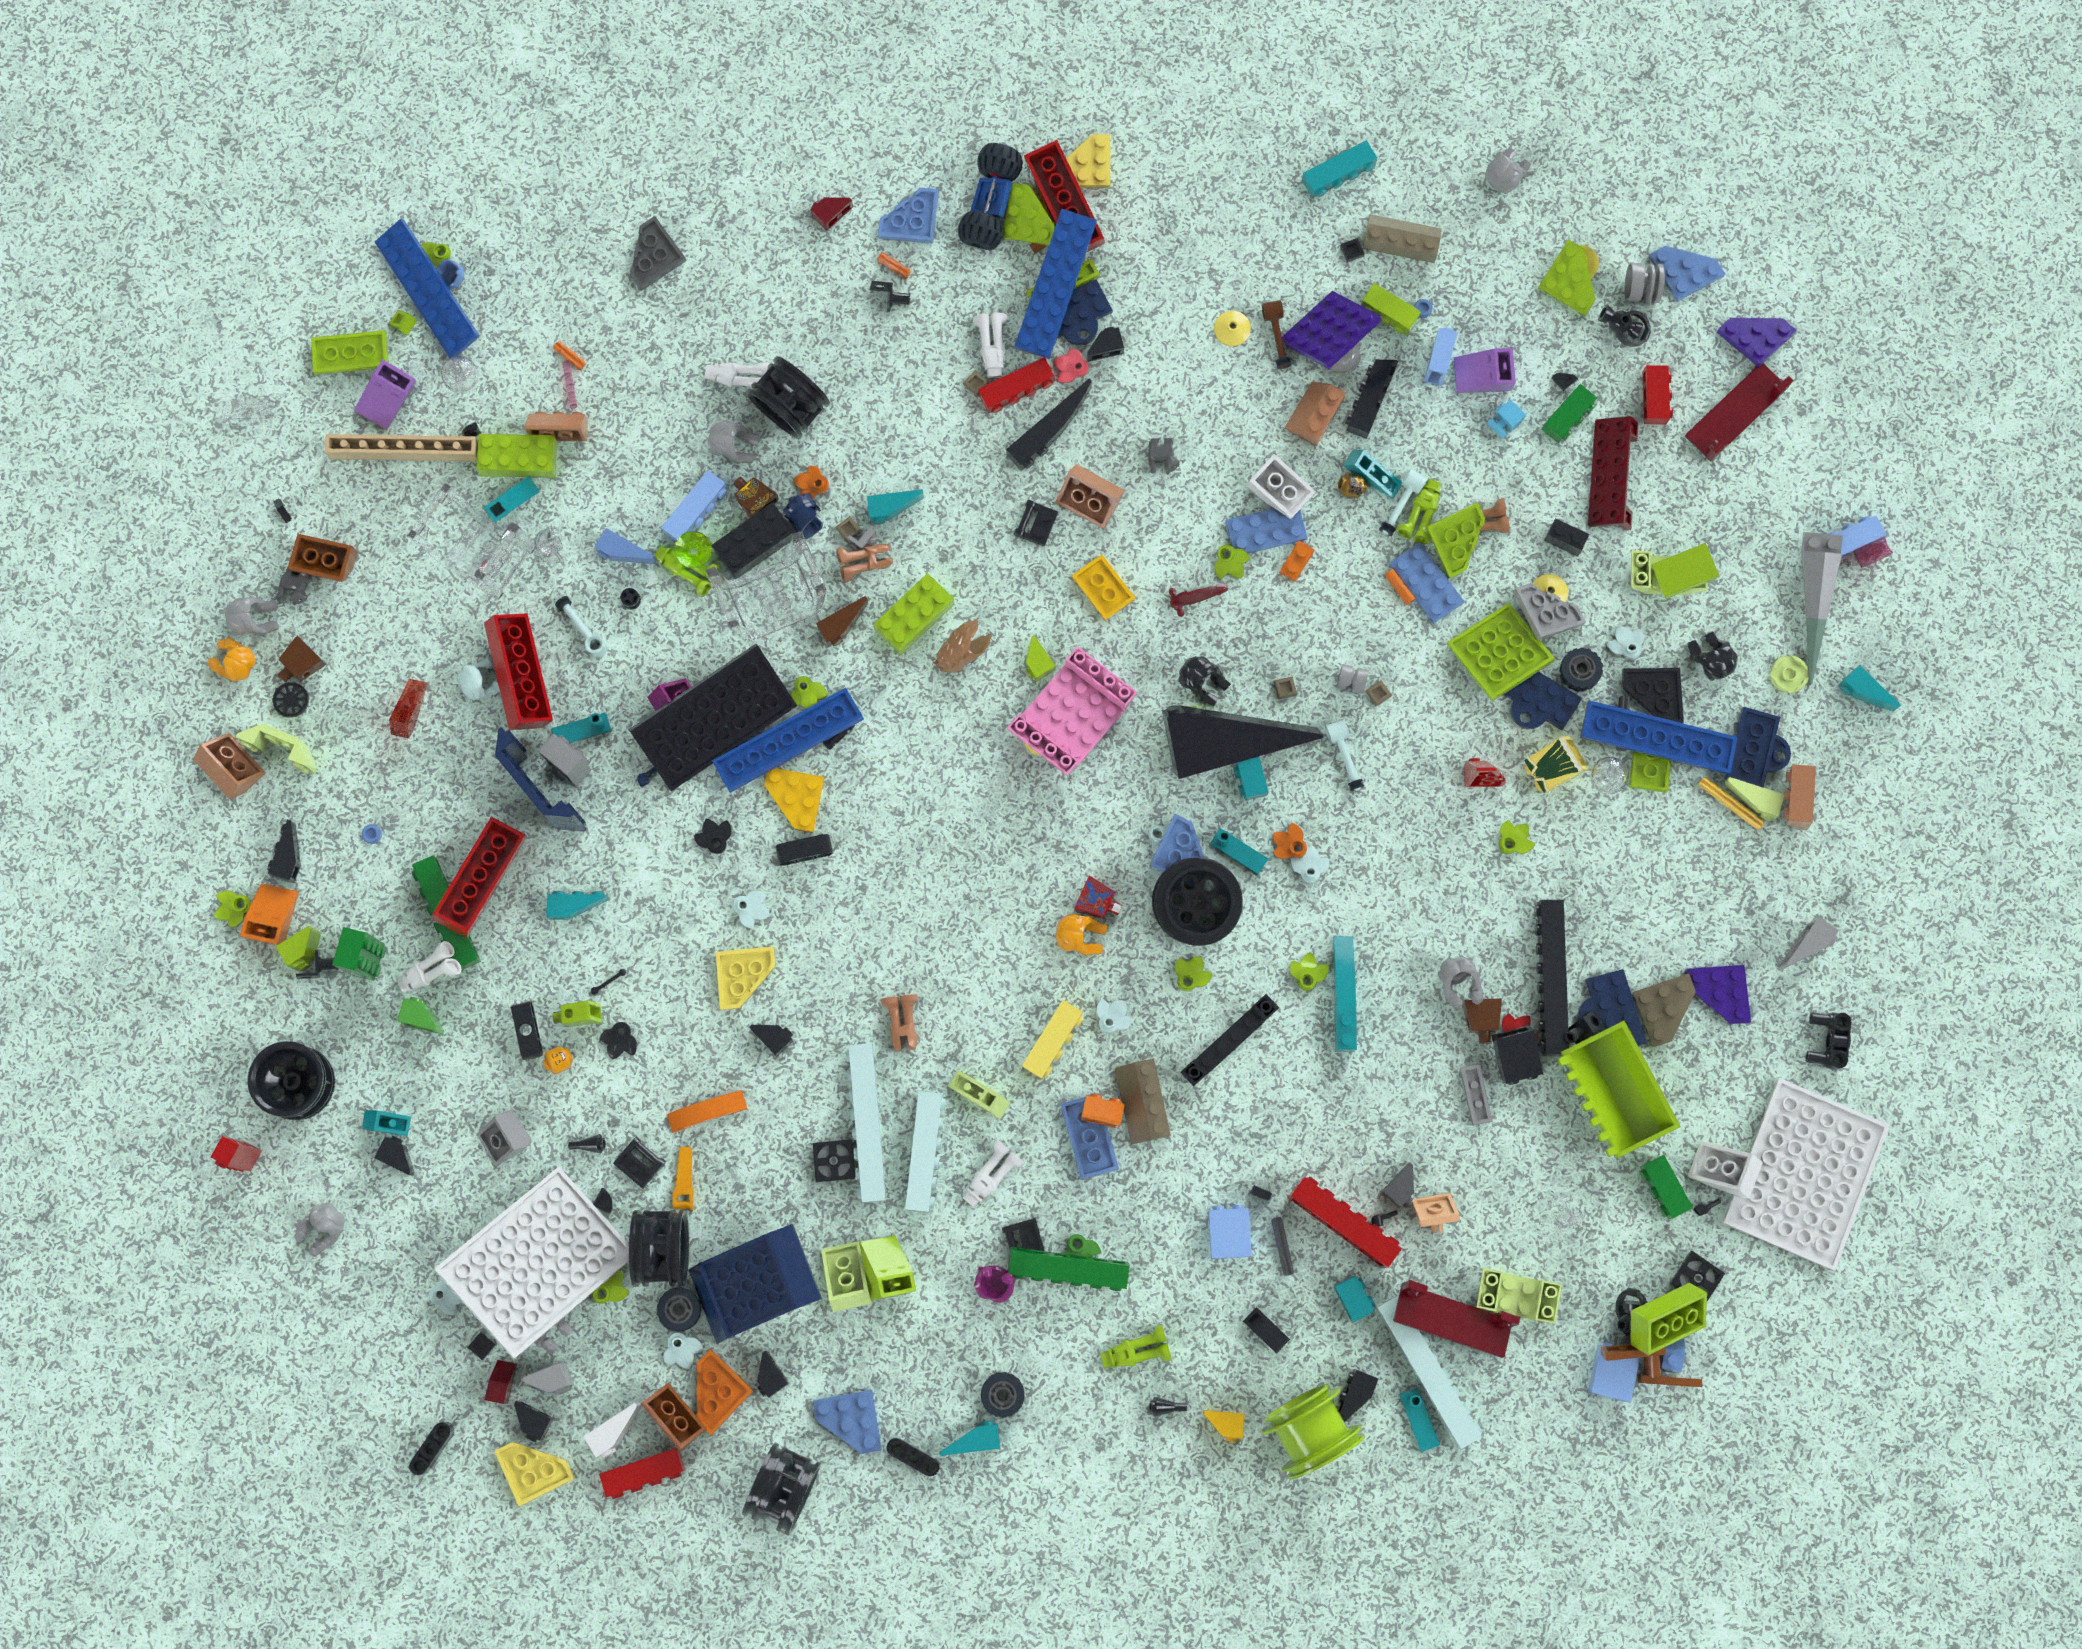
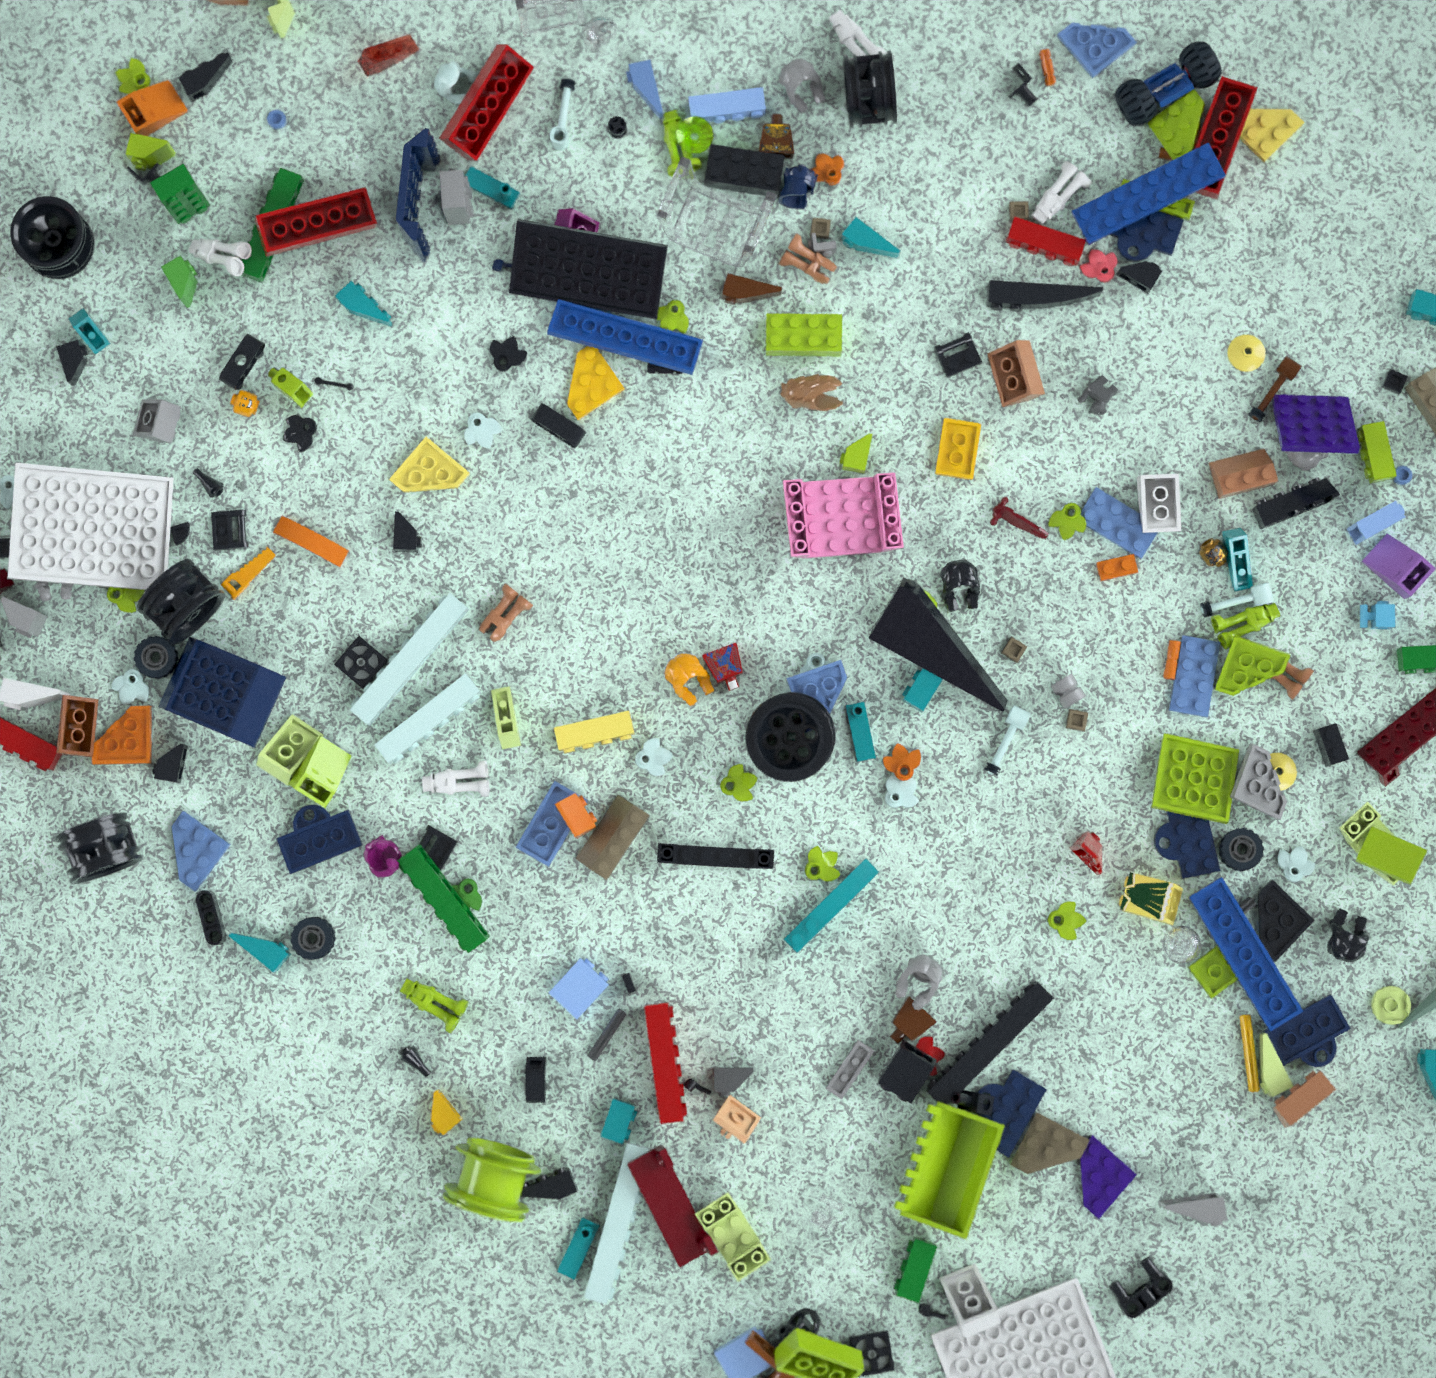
camera: 45 degrees right, 5 degrees up
none -> dark blue plate [276,805,363,874]

